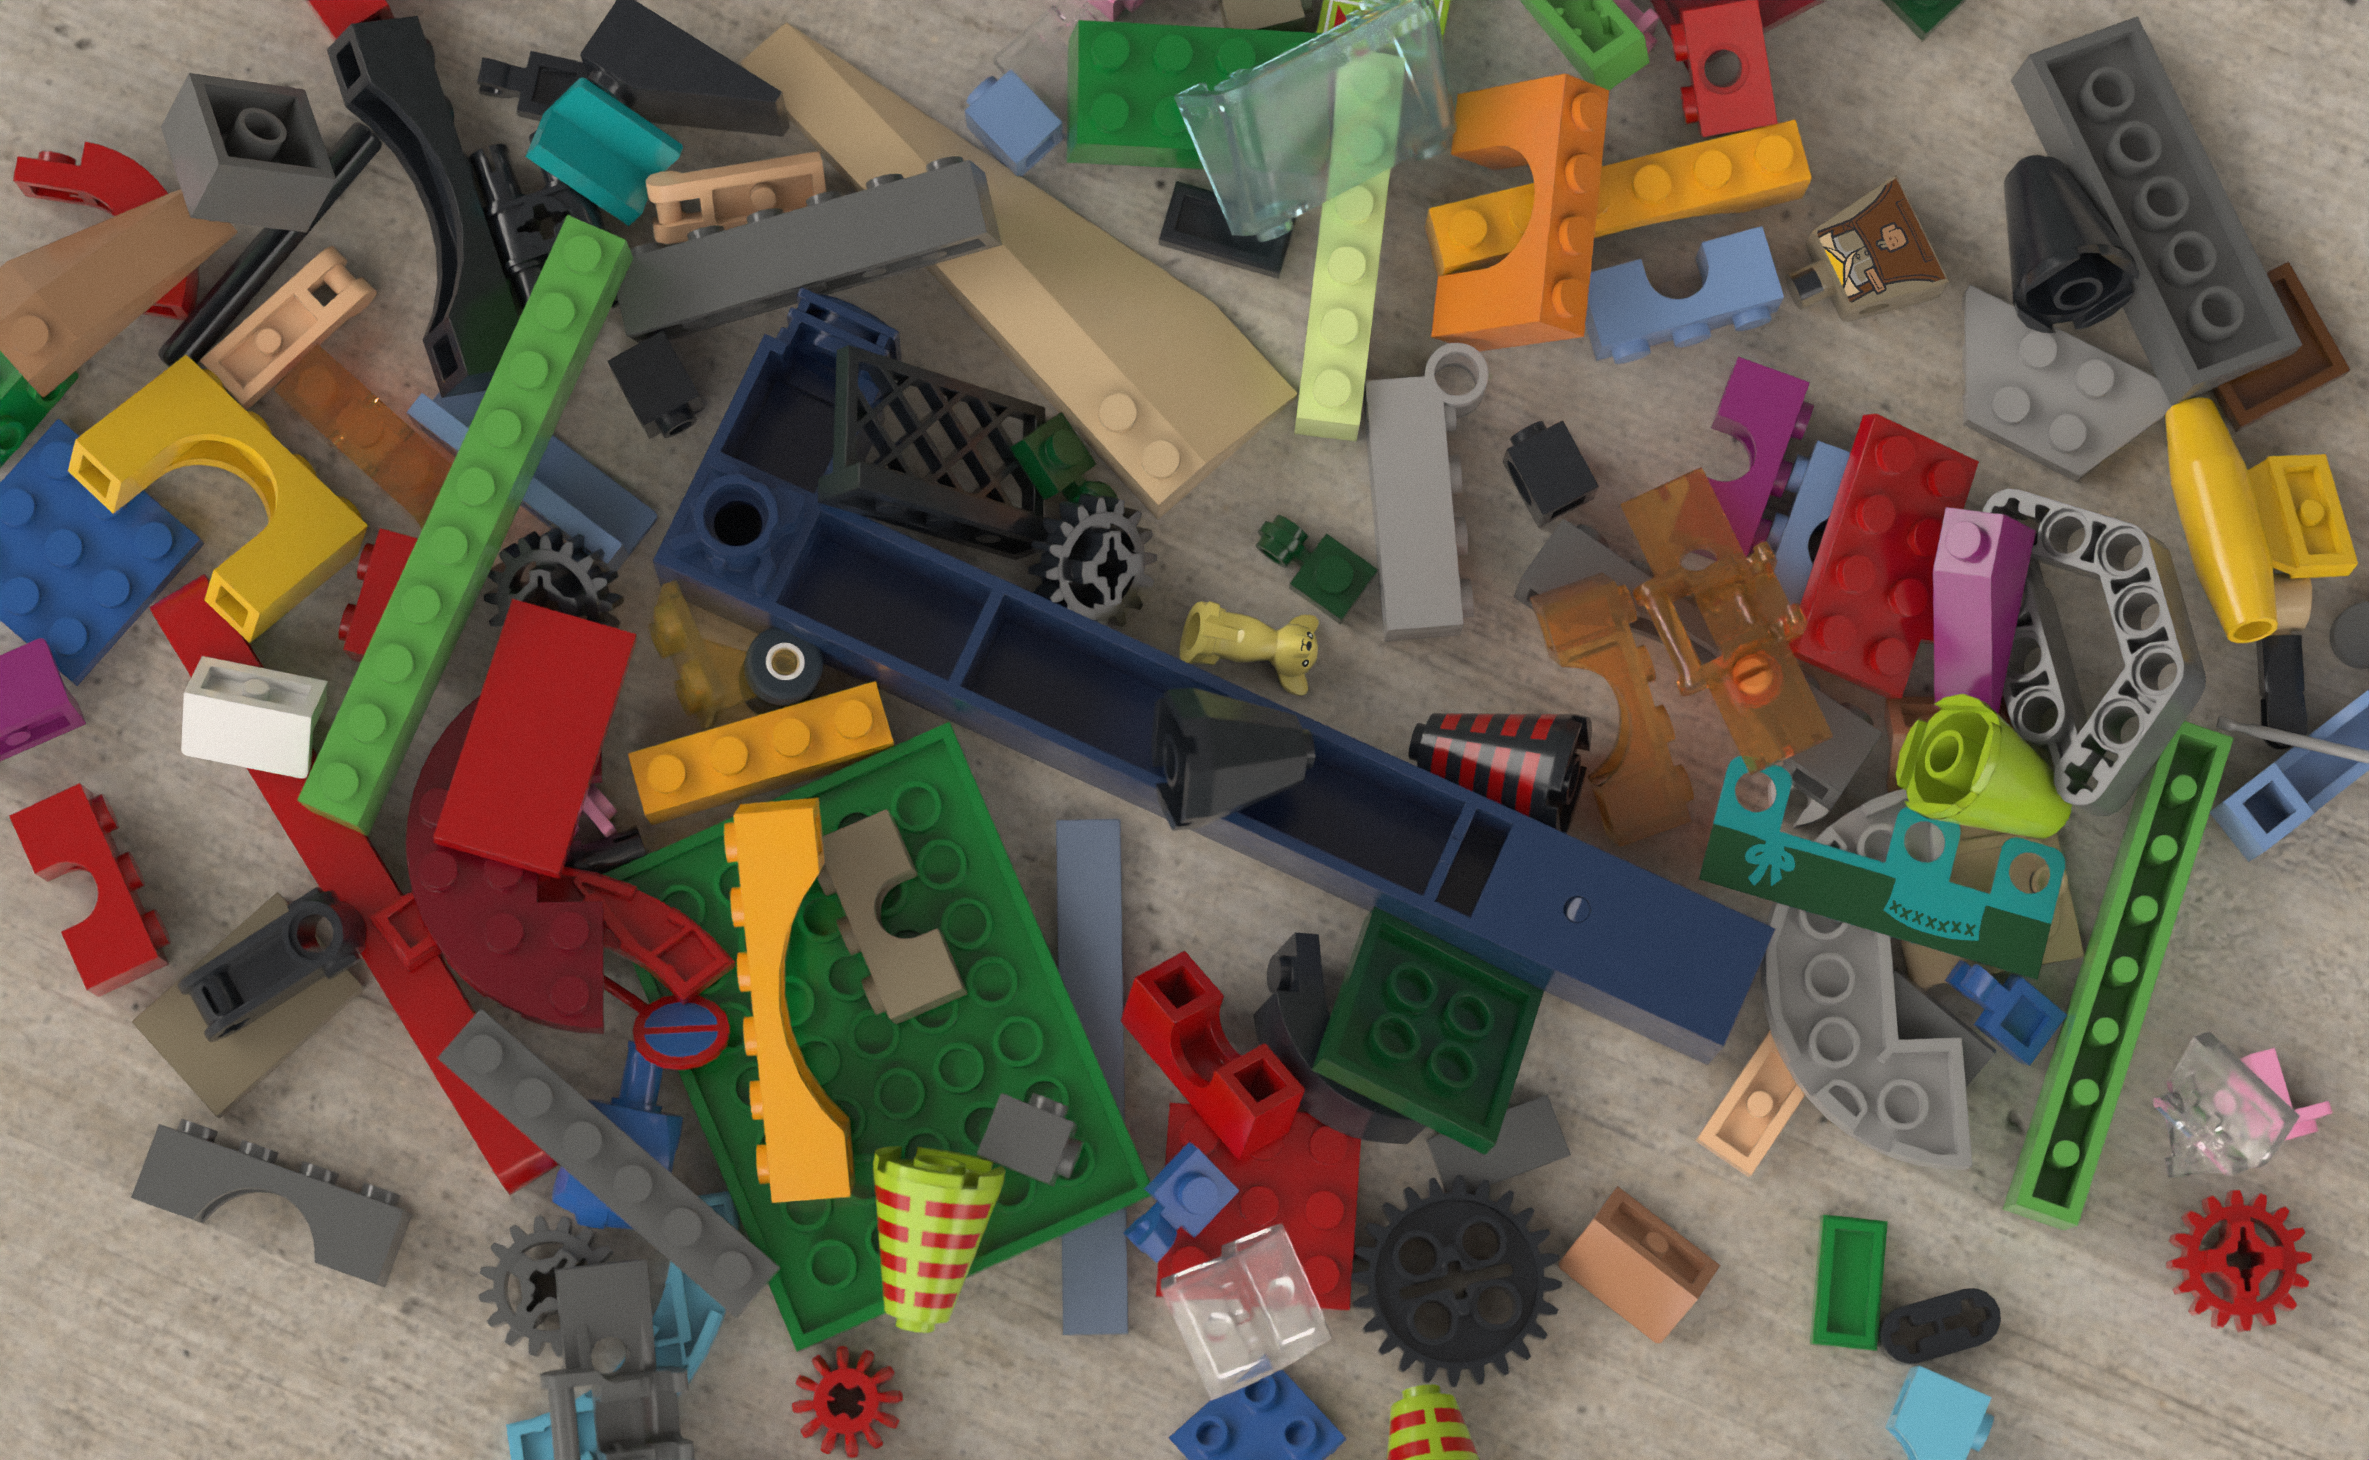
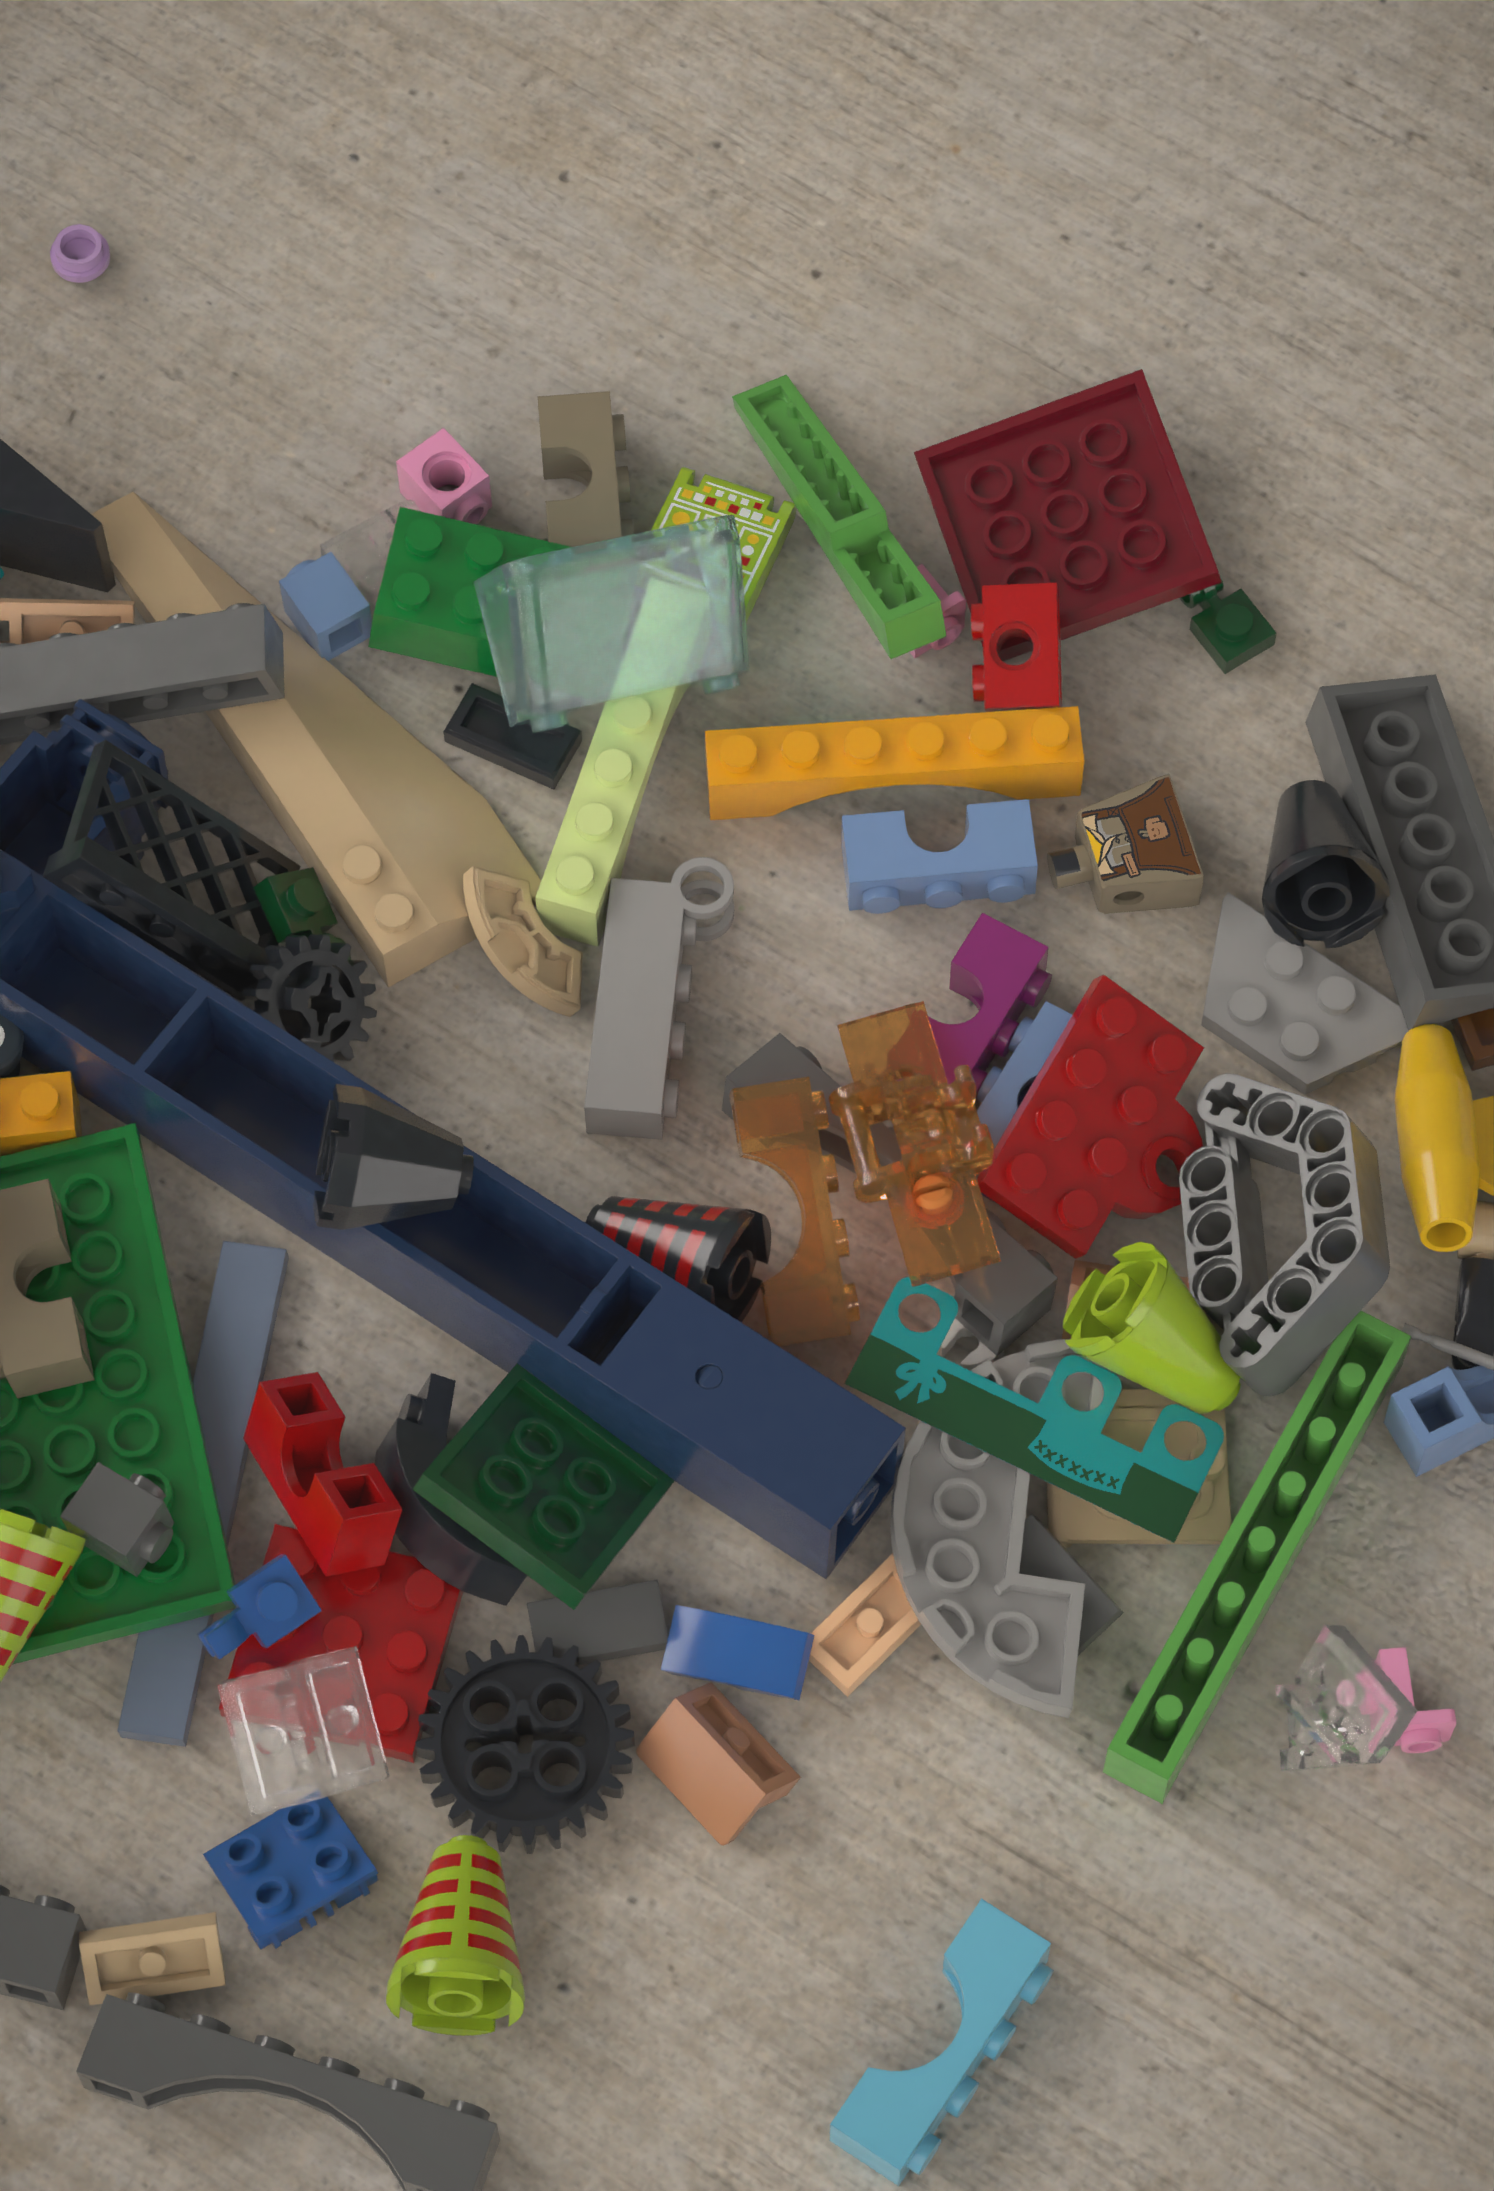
camera: 15 degrees right, 15 degrees down
light yellow animal [1179,601,1319,696] -> none
dark green plate [1255,515,1378,624] -> none
orange arch [1431,73,1609,352] -> none
black brick [1502,420,1599,528] -> none
green tile [1809,1214,1888,1351] -> none
black beam [1878,1288,2001,1365] -> none
magenta slope [1933,507,2036,713] -> none
blue plate [1945,960,2067,1066] -> none
red gear [2166,1190,2312,1332] -> none
none -> tan tile [463,866,583,1017]
none -> blue slope [661,1605,815,1701]

